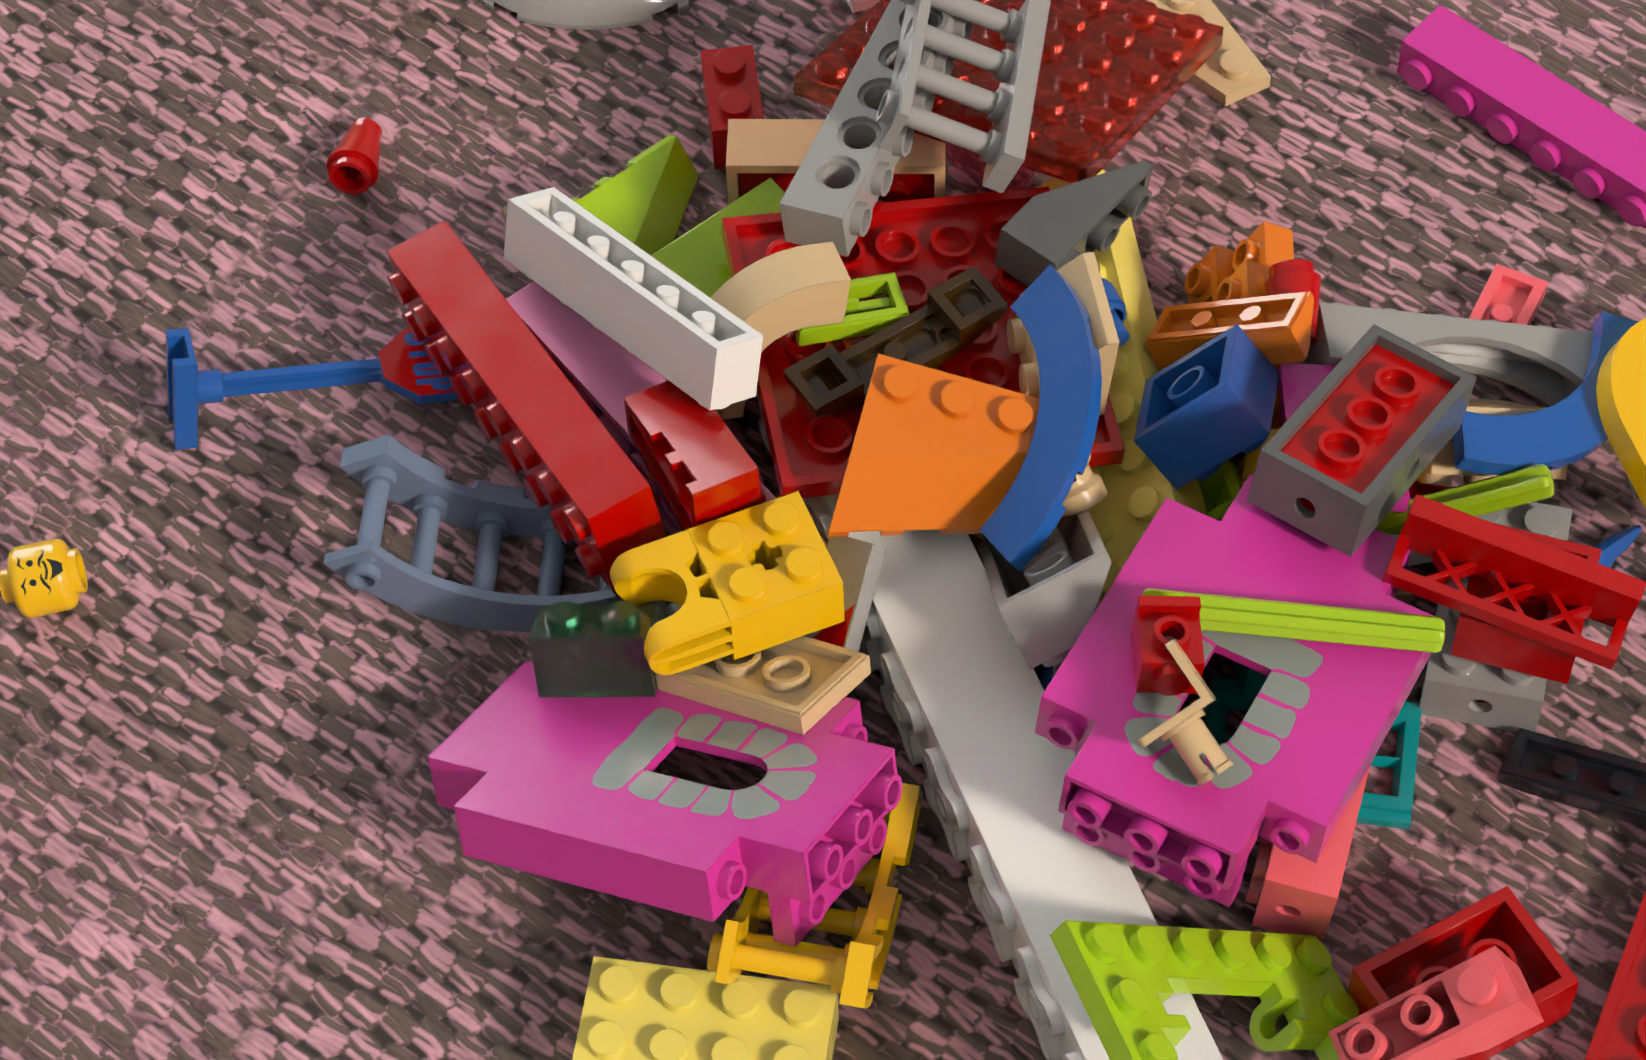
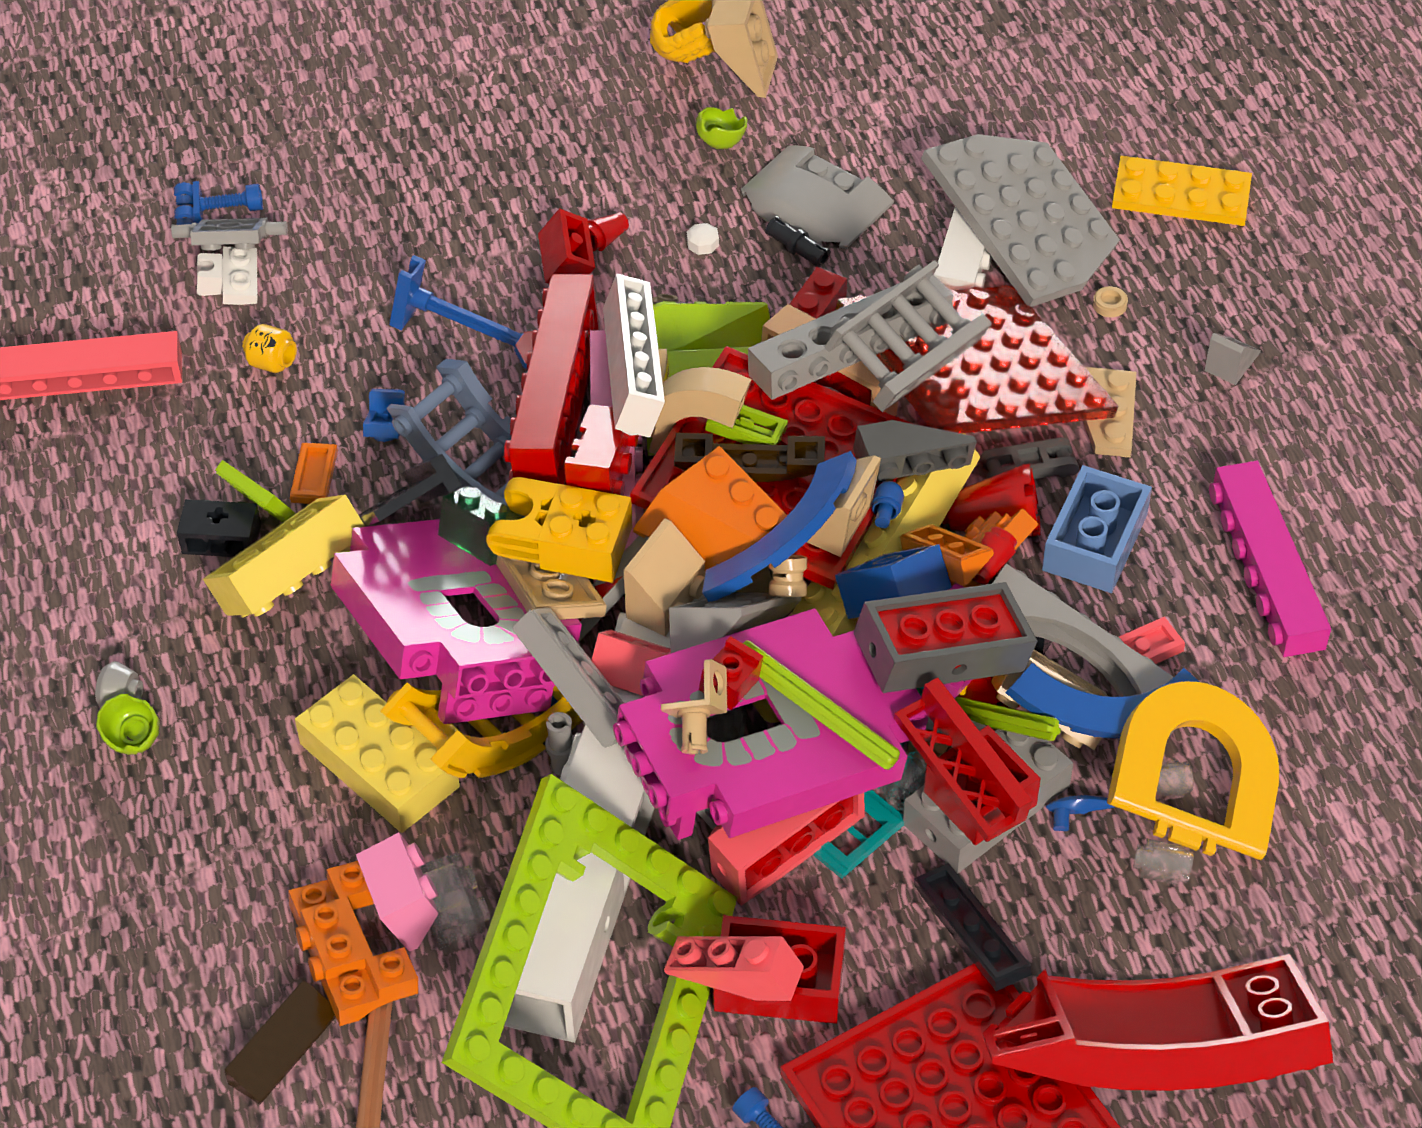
camera: 35 degrees right, 5 degrees down
none -> black brick [177,499,261,557]
none -> light yellow brick [203,495,365,618]
none -> lime tile [215,460,296,522]
none -> orange tile [290,442,338,504]
none -> black fence [359,454,462,527]
none -> blue bracket [363,388,405,442]
none -> light grey slope [513,608,624,748]
none -> red brick [538,208,595,284]
none -> light grey pin [545,712,575,775]
none -> coral panel [591,629,671,696]
none -> tan slope [624,519,705,636]
none -> white tile [686,223,719,255]
none -> black pin [765,216,831,267]
none -> red cone [942,464,1041,537]
none -> dark grey plate [980,438,1079,479]
none -> medium blue brick [1042,465,1152,593]

